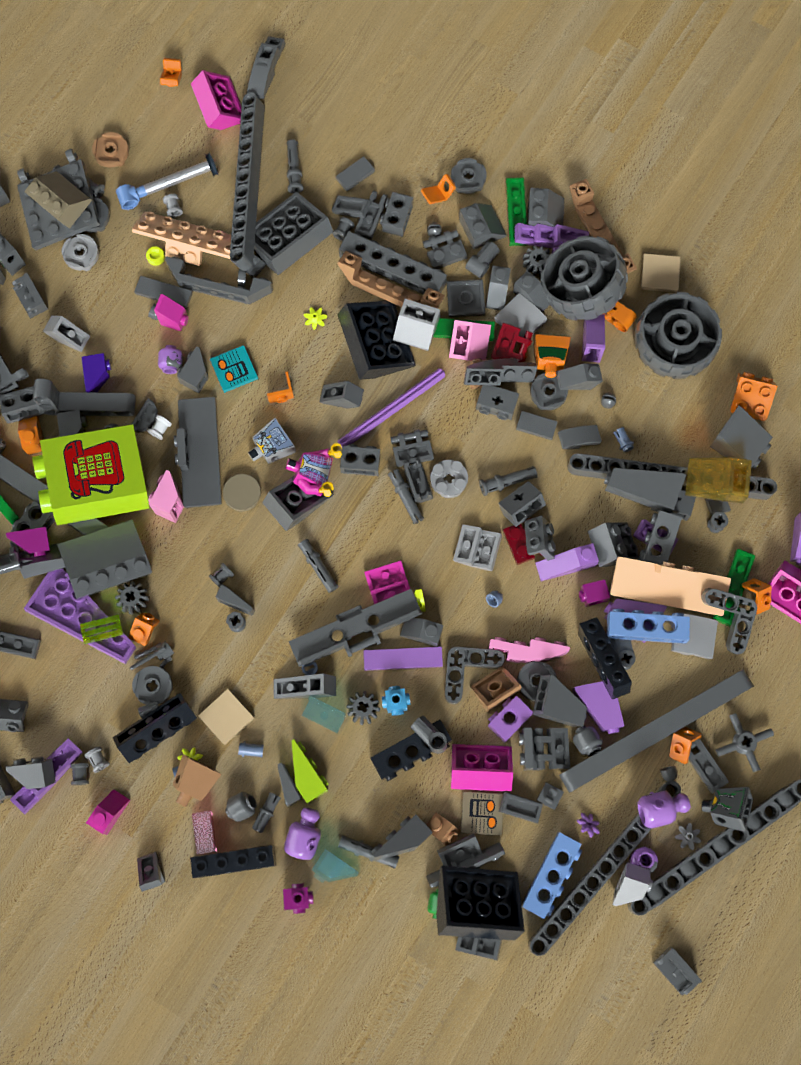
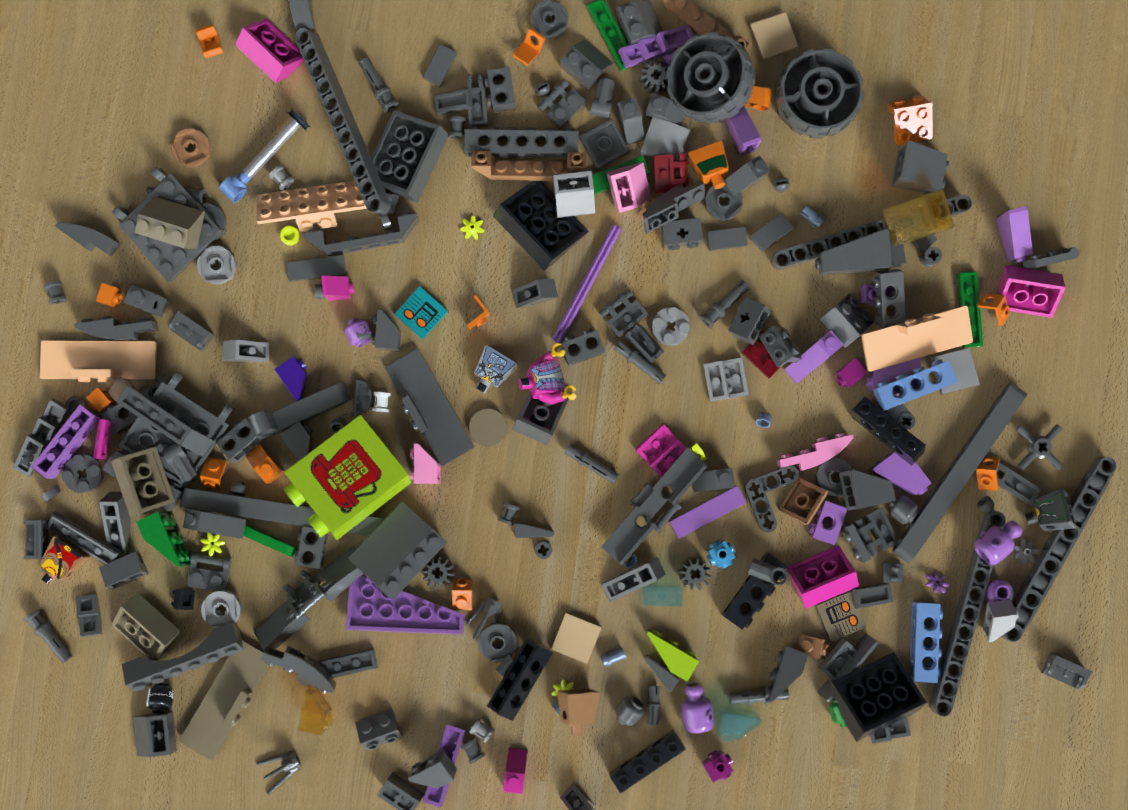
camera: 30 degrees left, 10 degrees up
magenta slope [6,527,50,557] -> none
clear neon green tile [80,615,123,644] -> none
clear pink slope [192,810,217,855] -> none
dark grey beam [701,588,757,654] -> none

